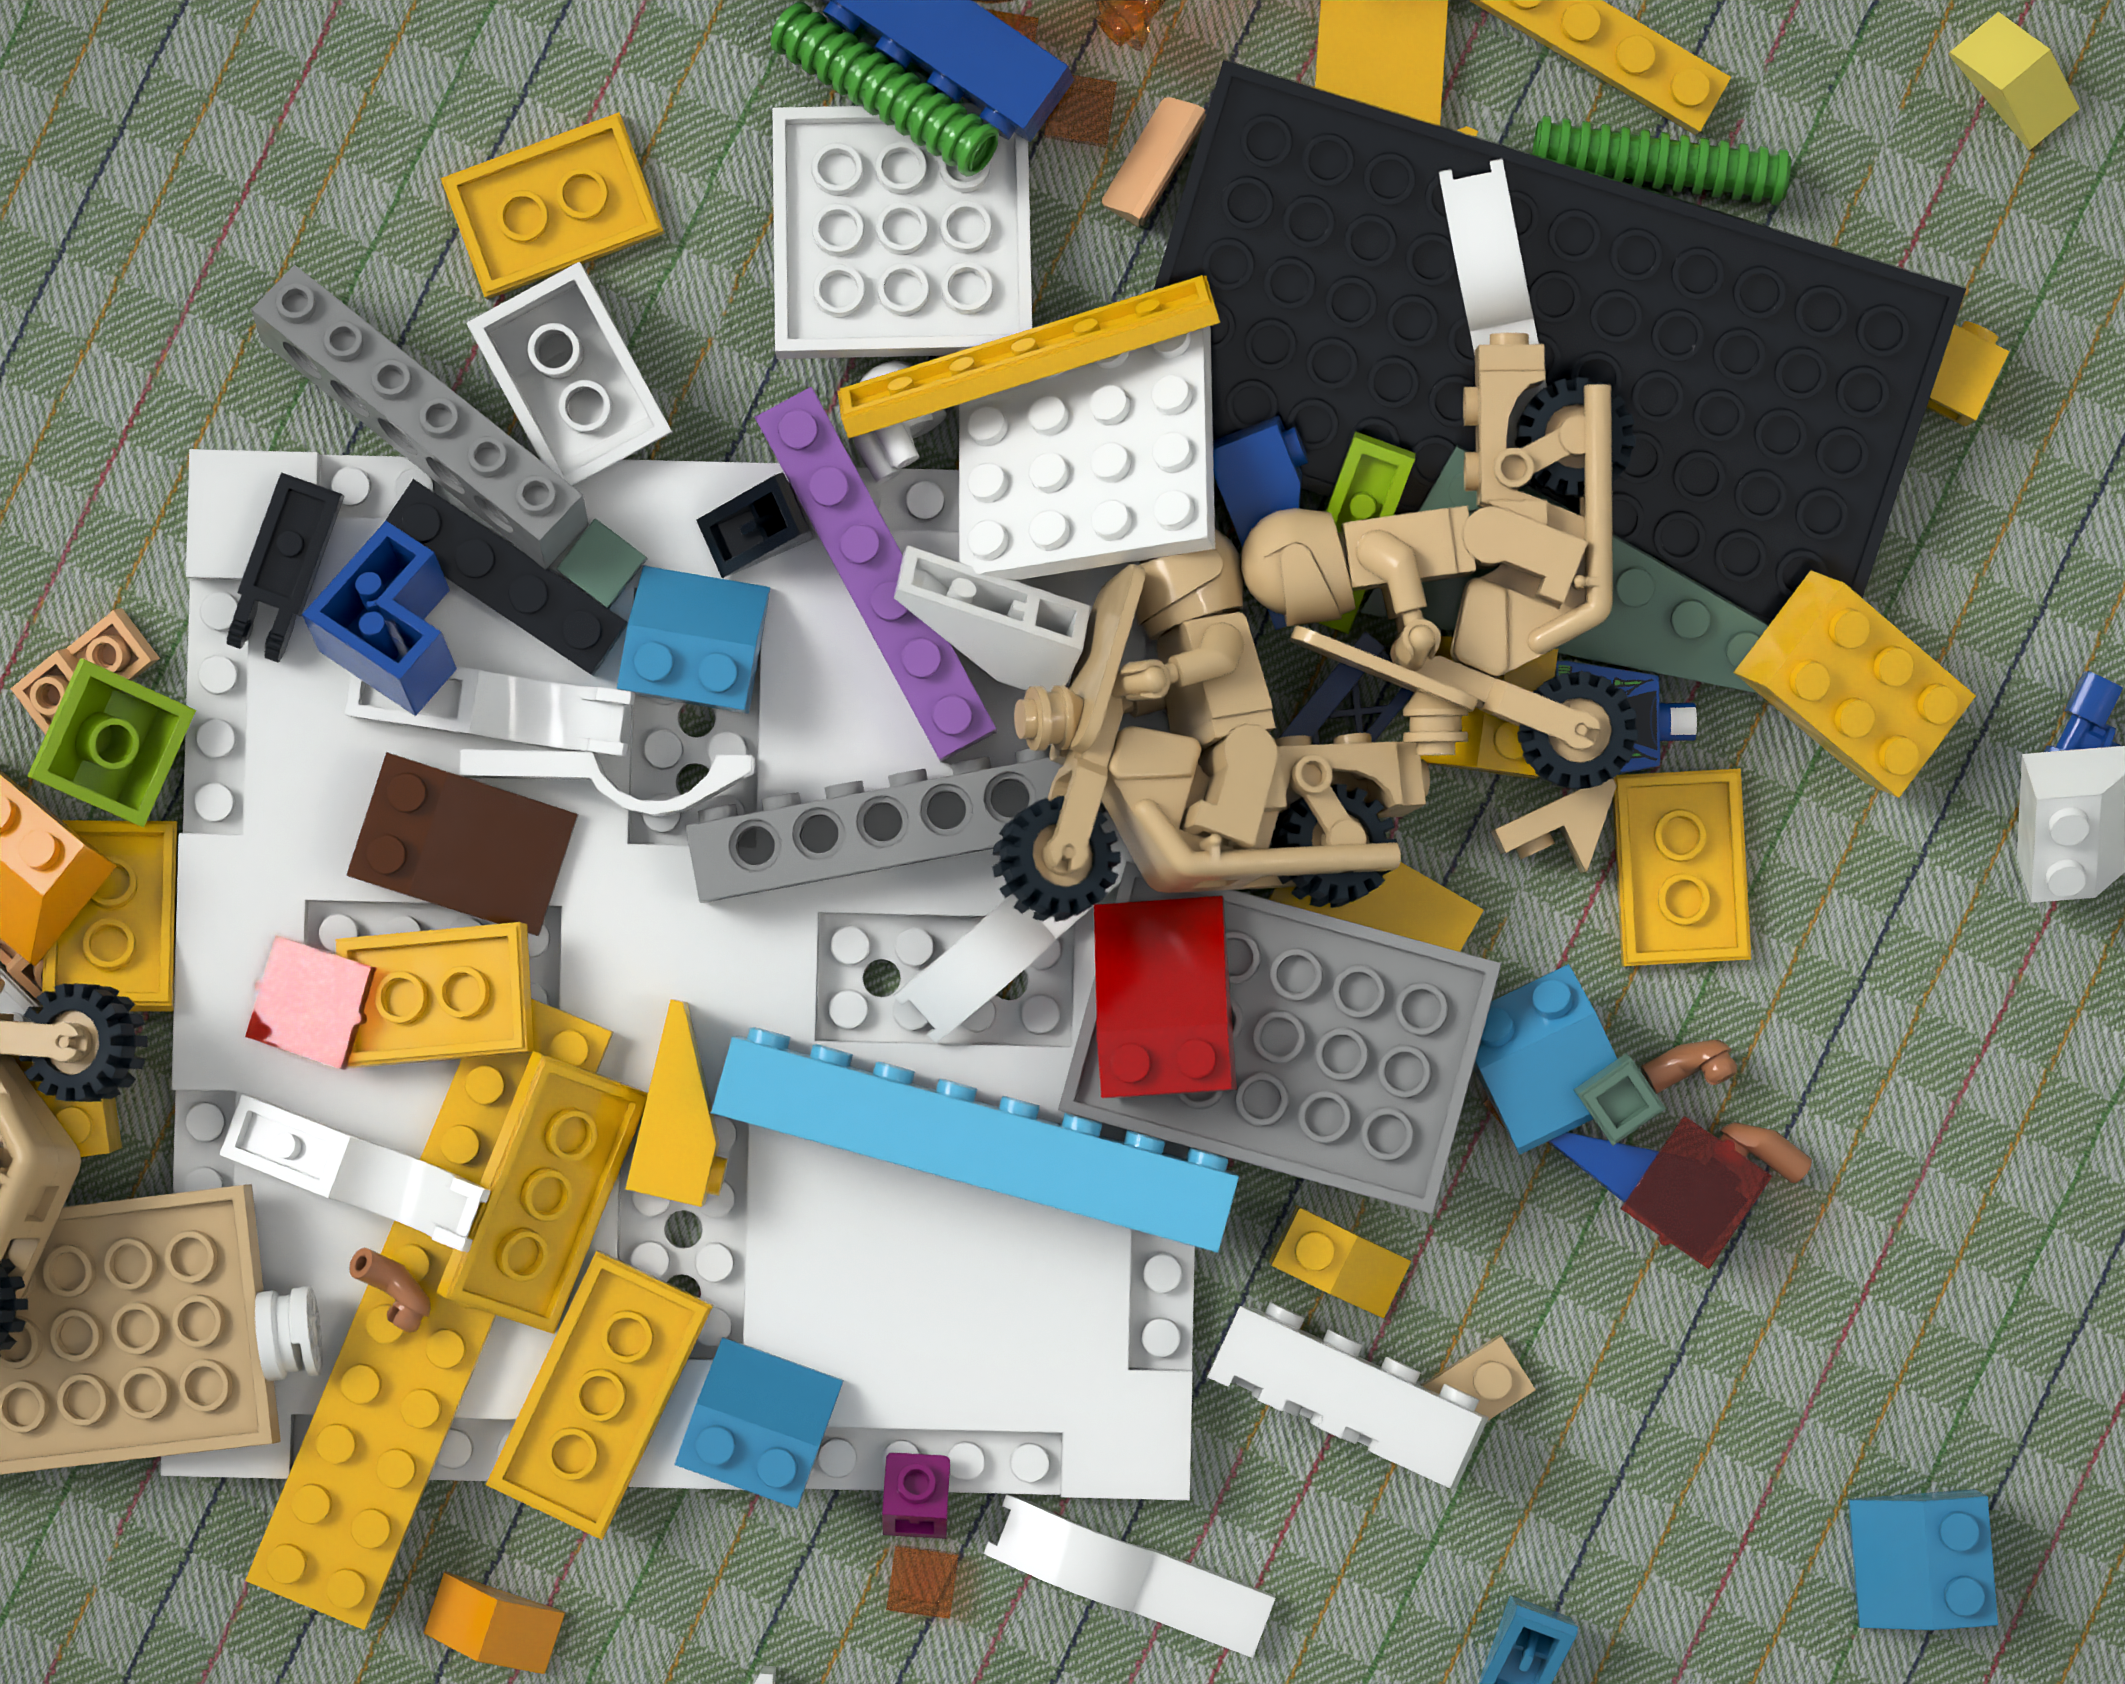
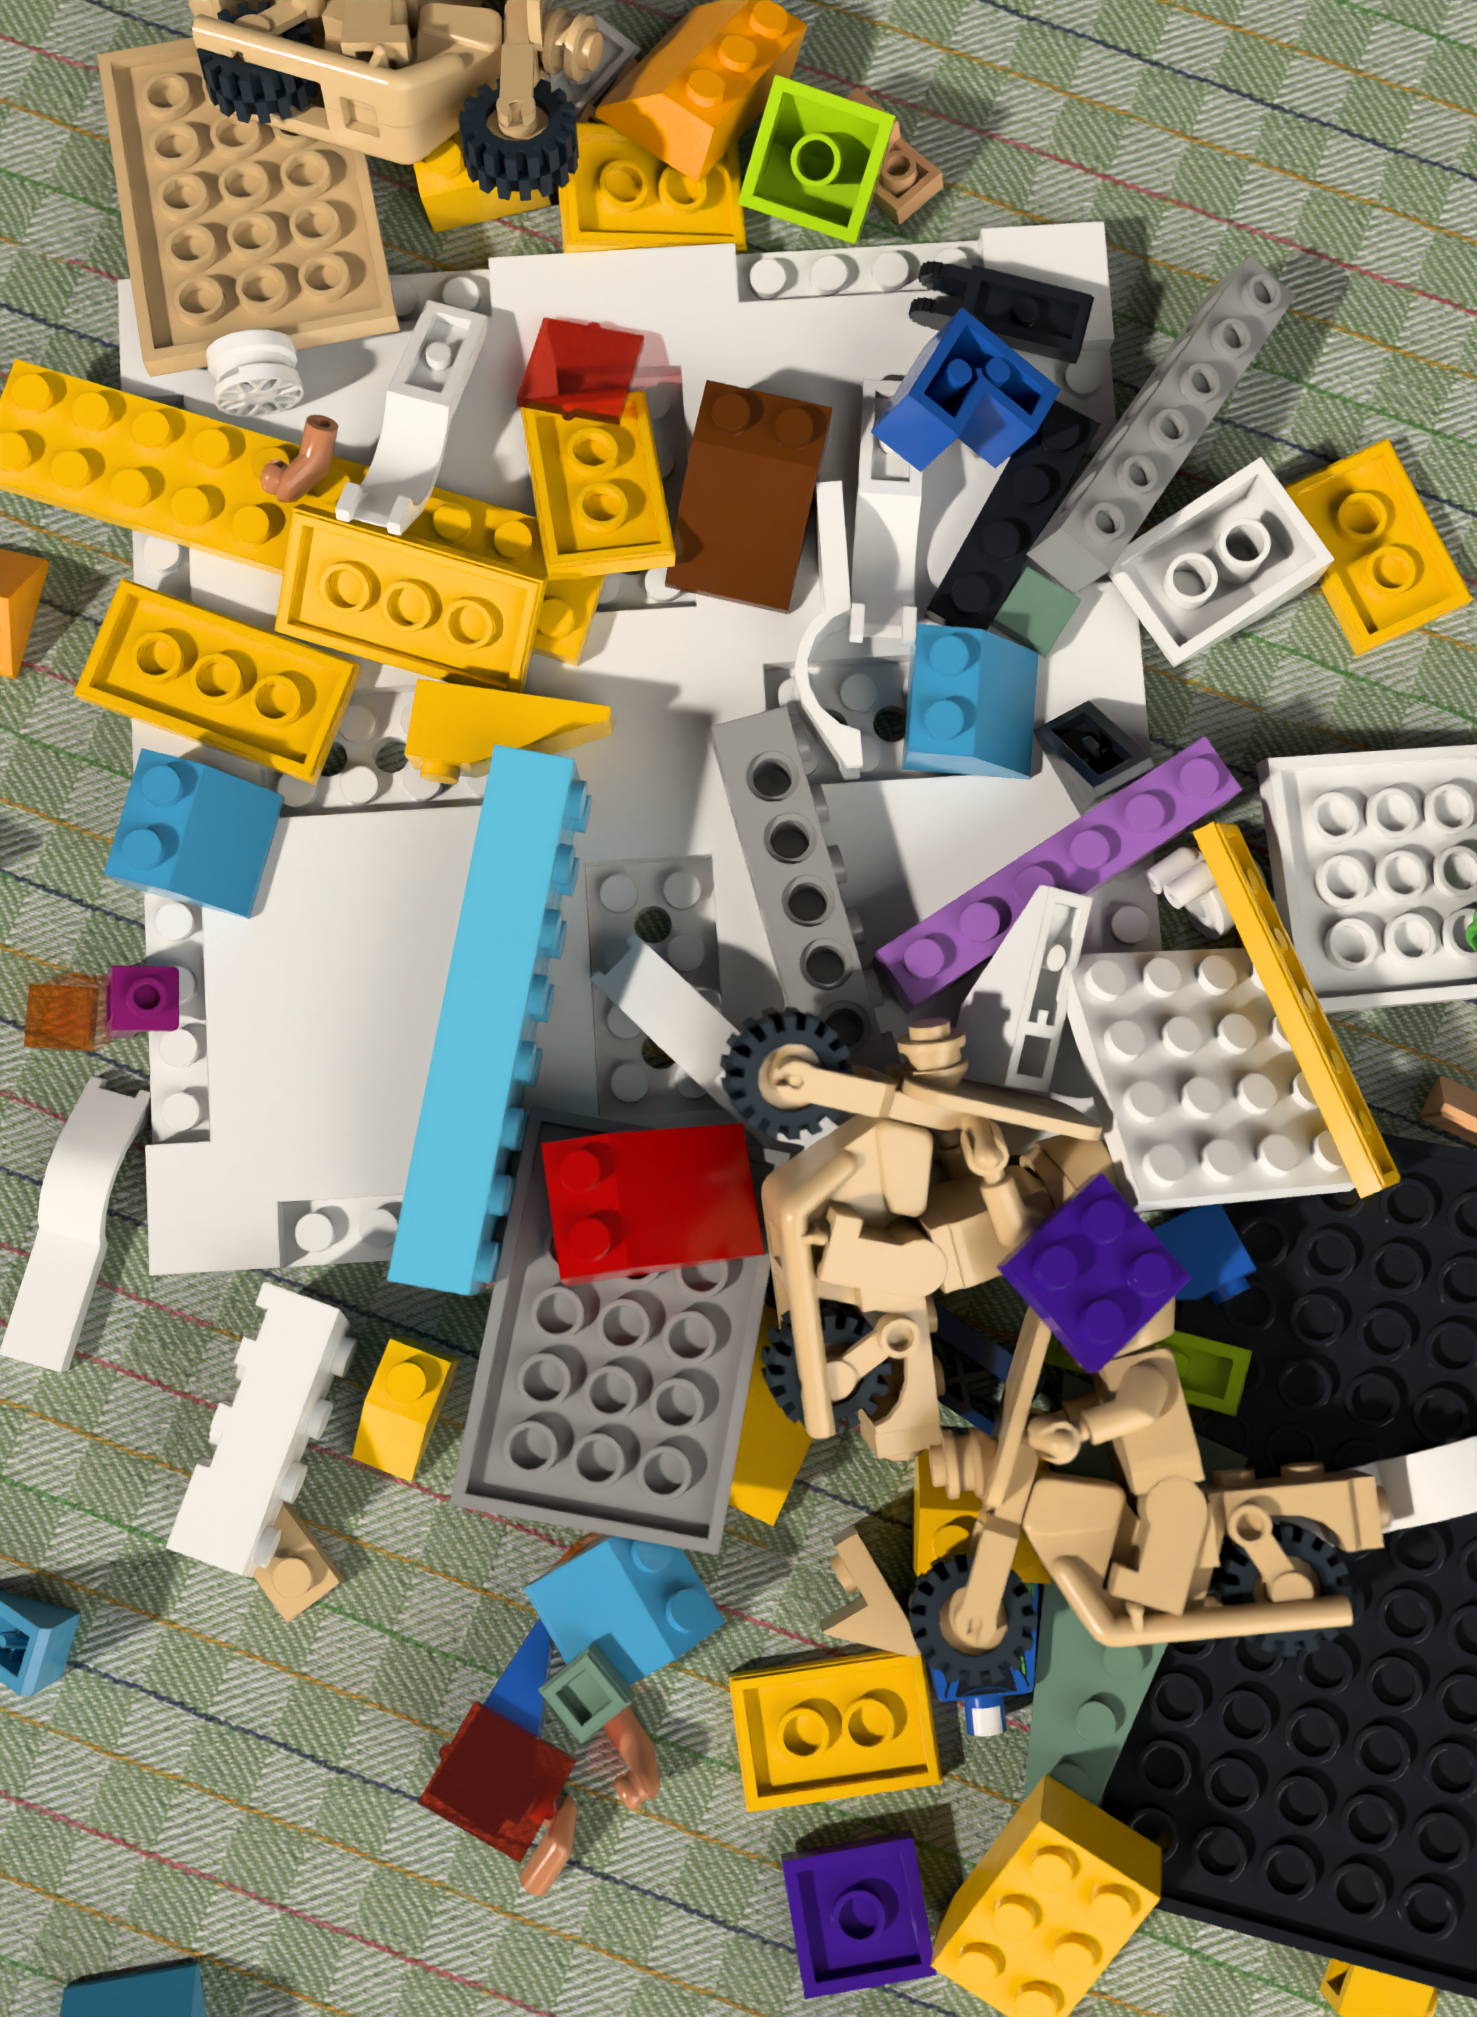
camera: 85 degrees right, 5 degrees down
none -> dark purple plate [781,1830,937,1999]
none -> dark purple plate [996,1172,1192,1373]

